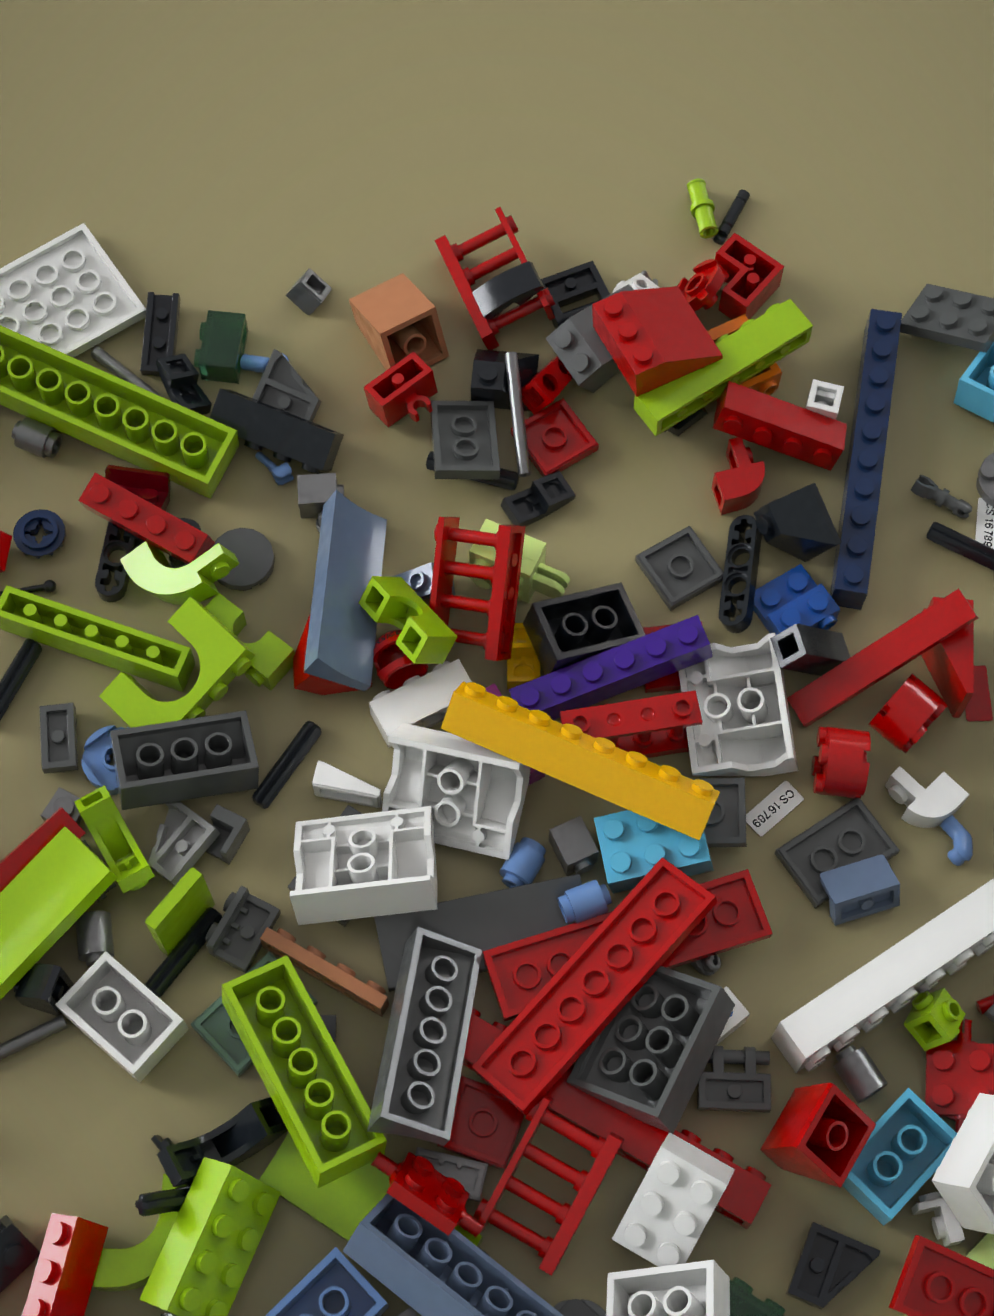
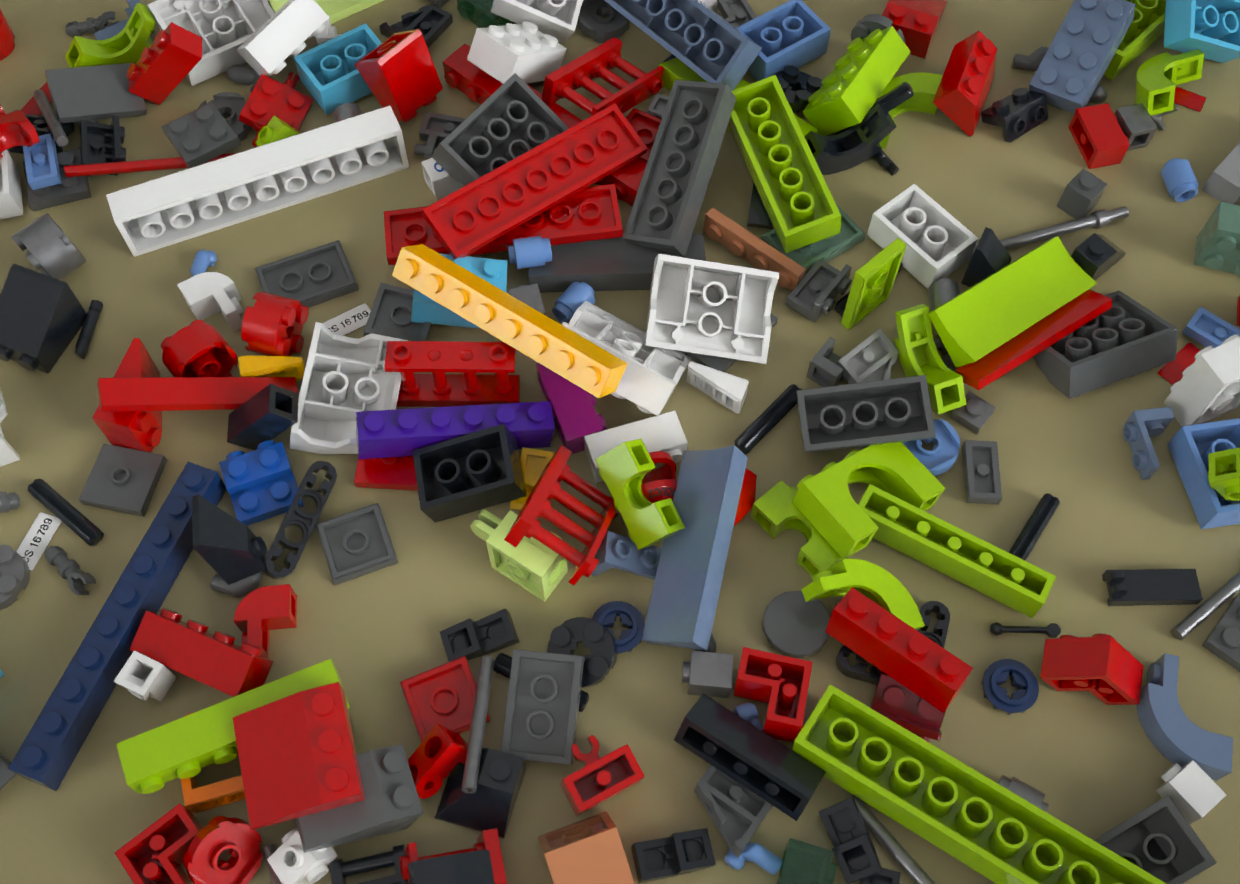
camera: 170 degrees left, 5 degrees down
red plate [371,1151,485,1238] -> none
sand blue panel [820,854,900,926] -> none
none -> dark grey plate [79,444,167,517]
none -> yellow slope [238,355,306,381]
none -> black plate [547,617,617,688]
none -> dark blue gear [592,601,645,655]
none -> black slope [631,828,716,884]
none -> red brick [734,647,813,743]
none -> black plate [772,65,823,113]

